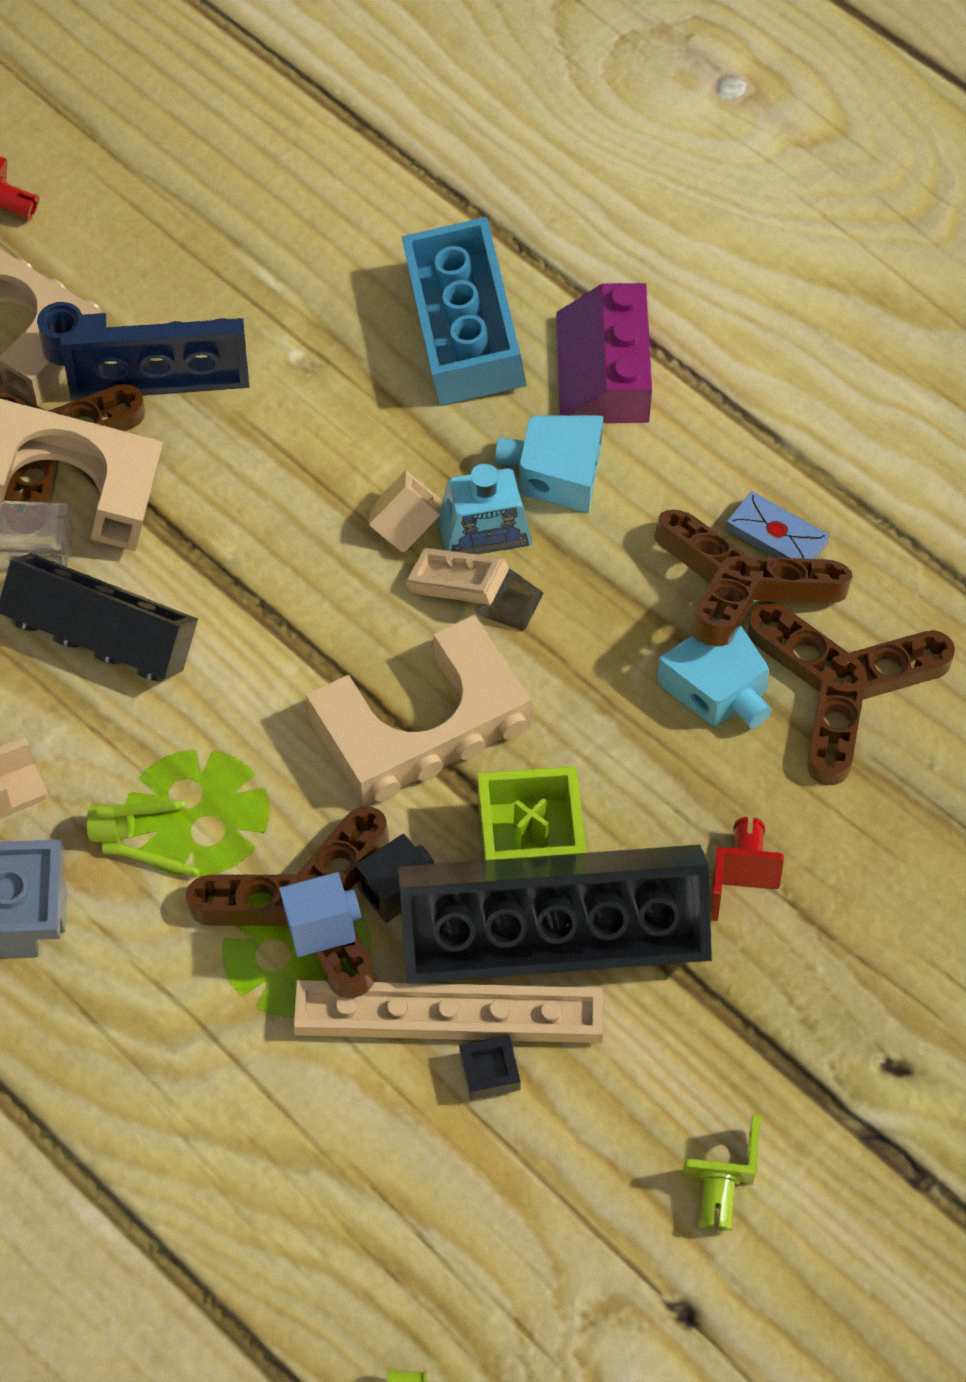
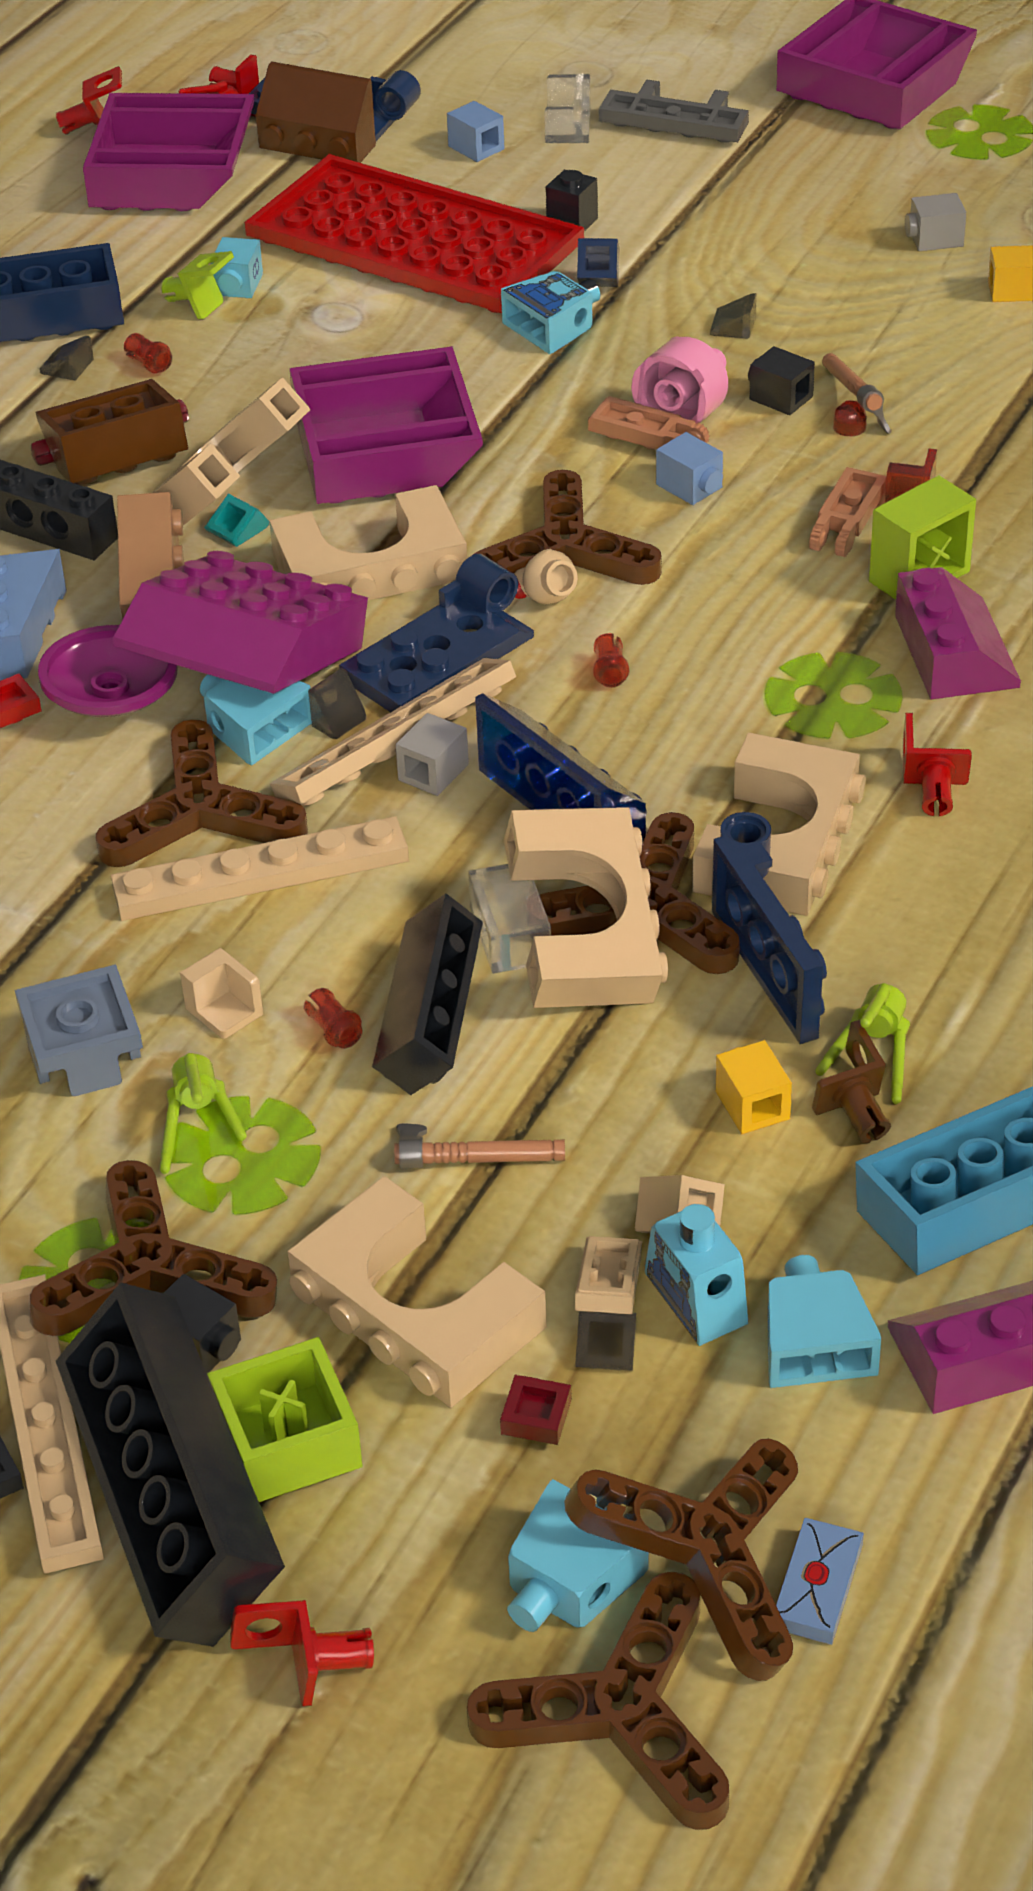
camera: 75 degrees right, 15 degrees down
medium blue brick [279,872,361,957] -> none
none -> clear red pin [304,988,363,1049]
none -> nougat piece [394,1123,565,1168]
none -> dark red plate [500,1374,572,1445]
none -> yellow brick [715,1040,792,1135]
none -> reddish brown bracket [812,1020,891,1143]
none -> lime plant [815,983,910,1104]

